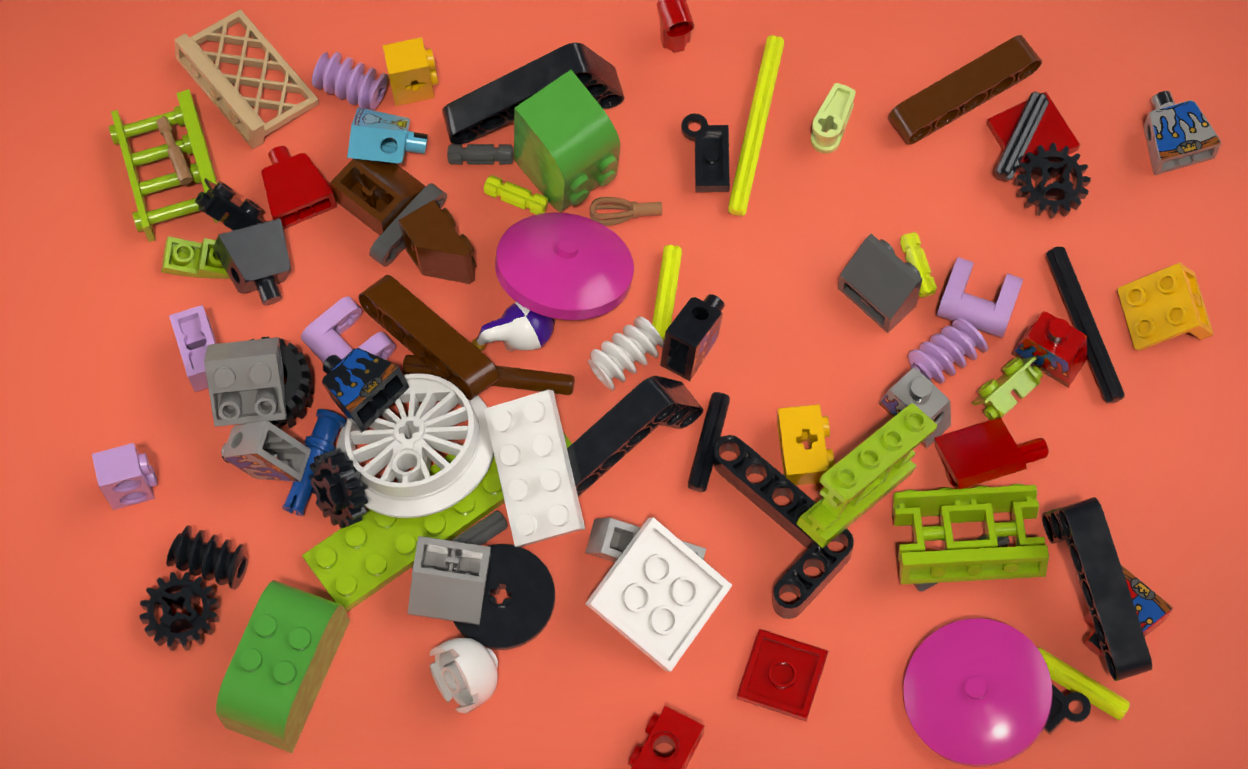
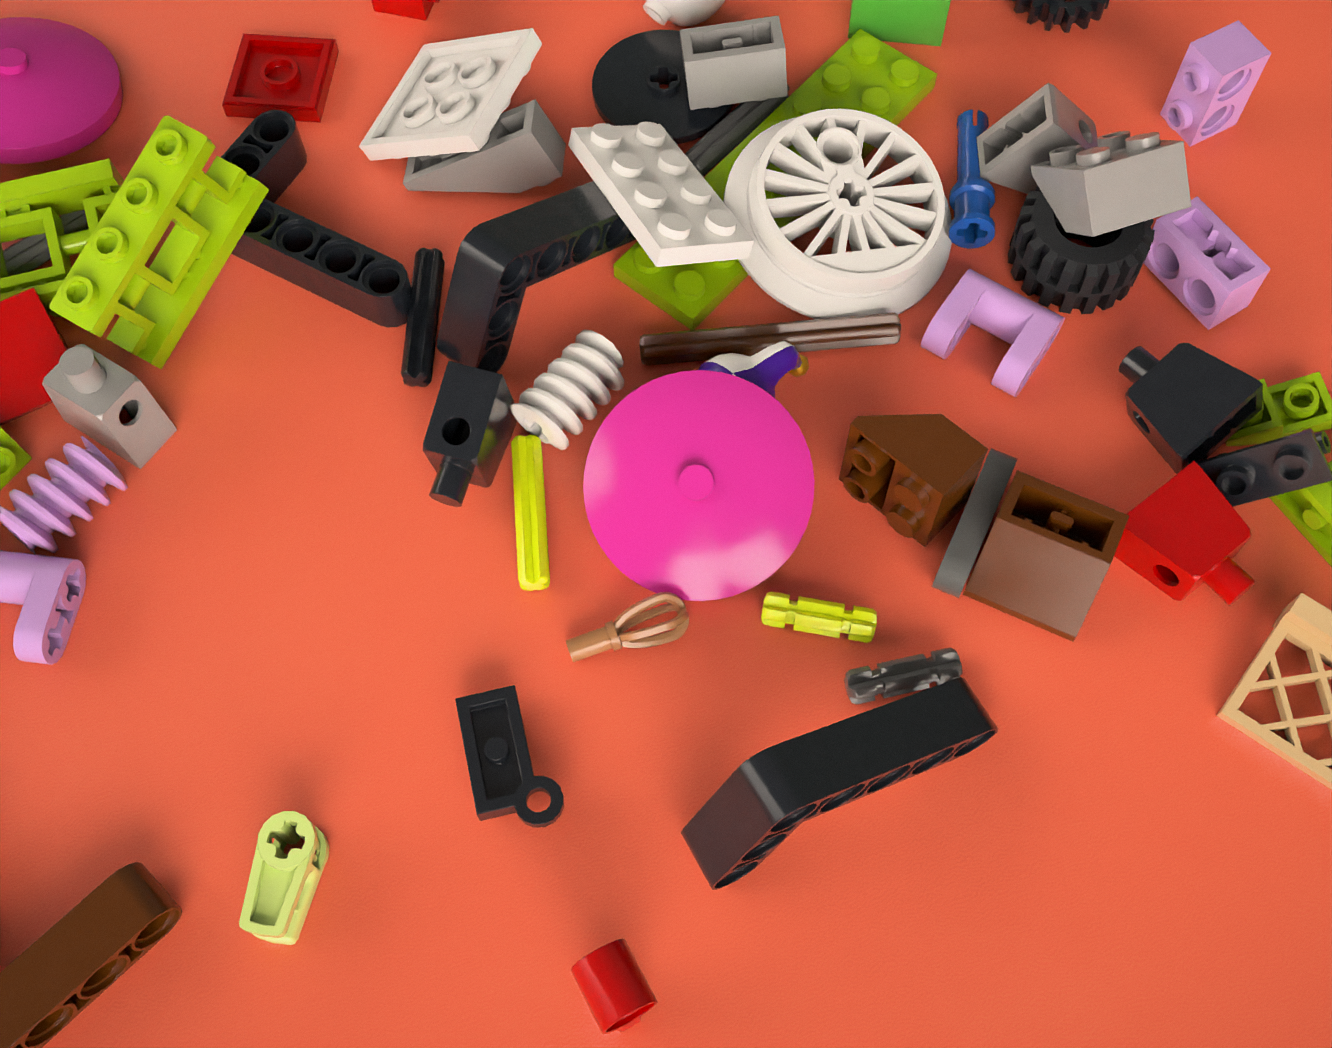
camera: 165 degrees right, 5 degrees down
black piece [166,525,248,590] -> none
black gear [309,450,368,529] -> none
lavender piece [312,52,388,110] -> none
torso [322,348,409,433] -> none
medium azure torso [347,108,428,163] -> none
reddish brown beam [358,275,499,400] -> none
yellow brick [382,37,438,106] -> none
bright green brick [514,70,620,212] -> none
neon yellow axle [728,35,784,216] -> none
yellow brick [777,404,834,486] -> none
dark grey slope [838,234,922,333] -> none
neon yellow axle [900,232,937,298] -> none

